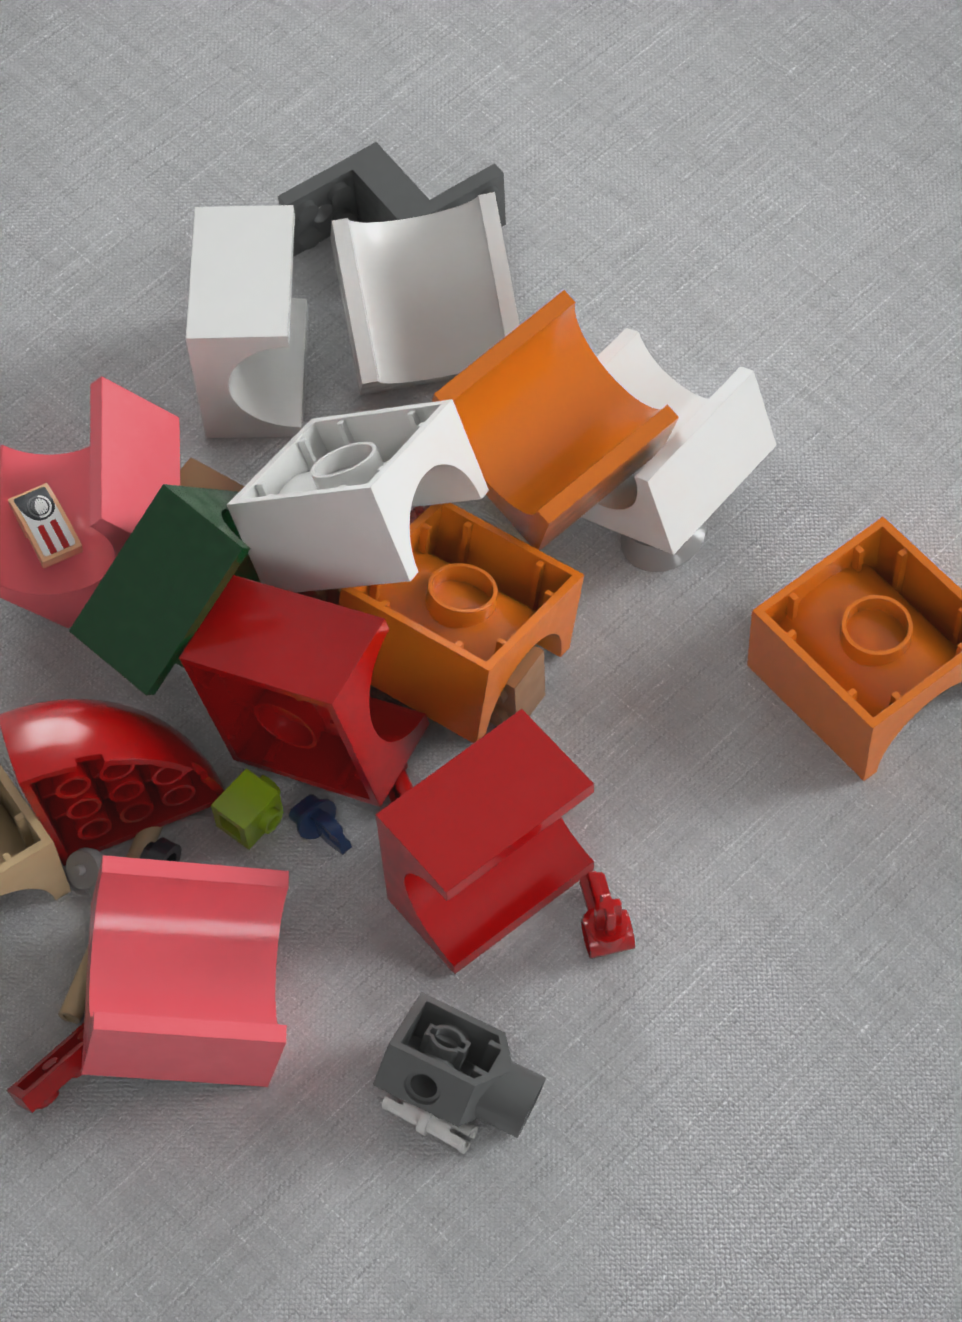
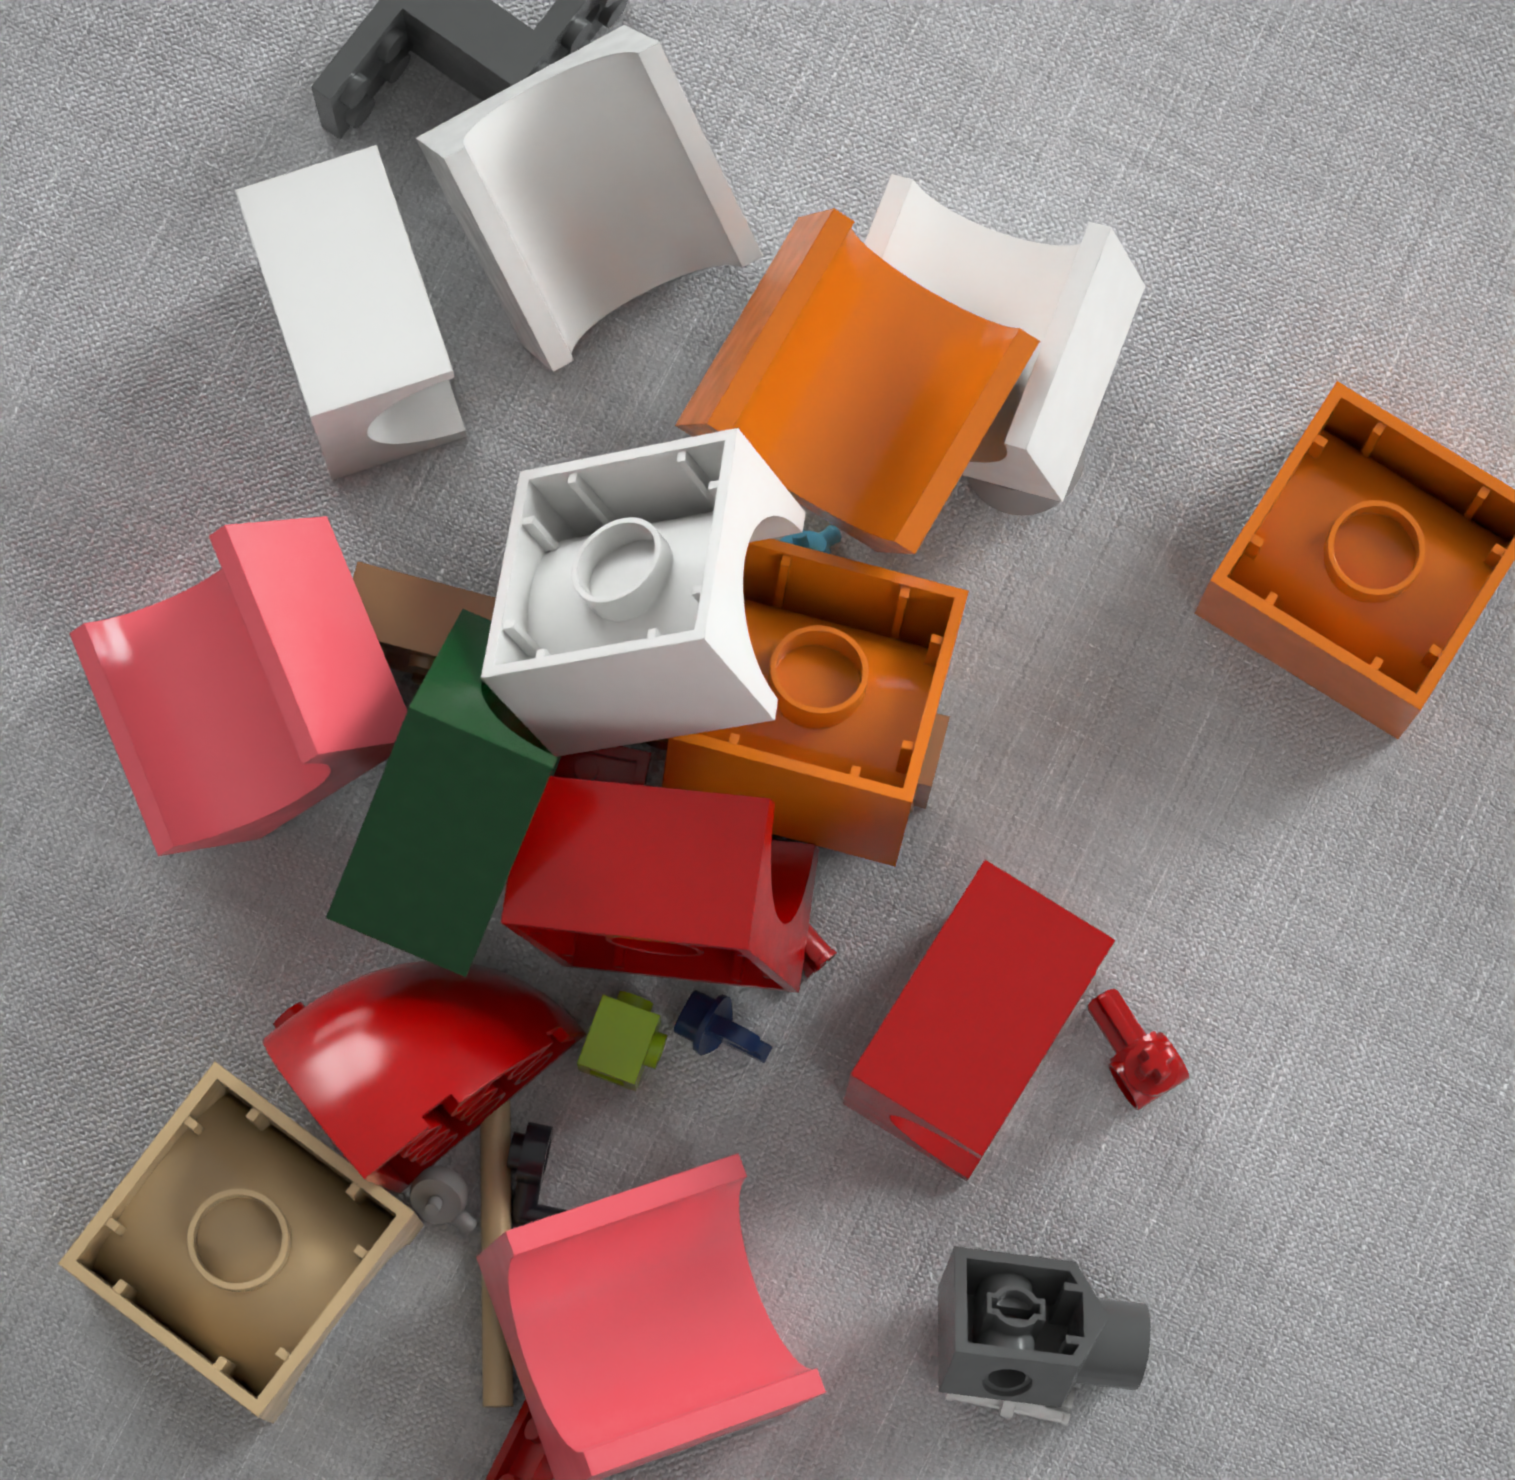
camera: 25 degrees left, 20 degrees up
slope [8,483,83,569] -> none

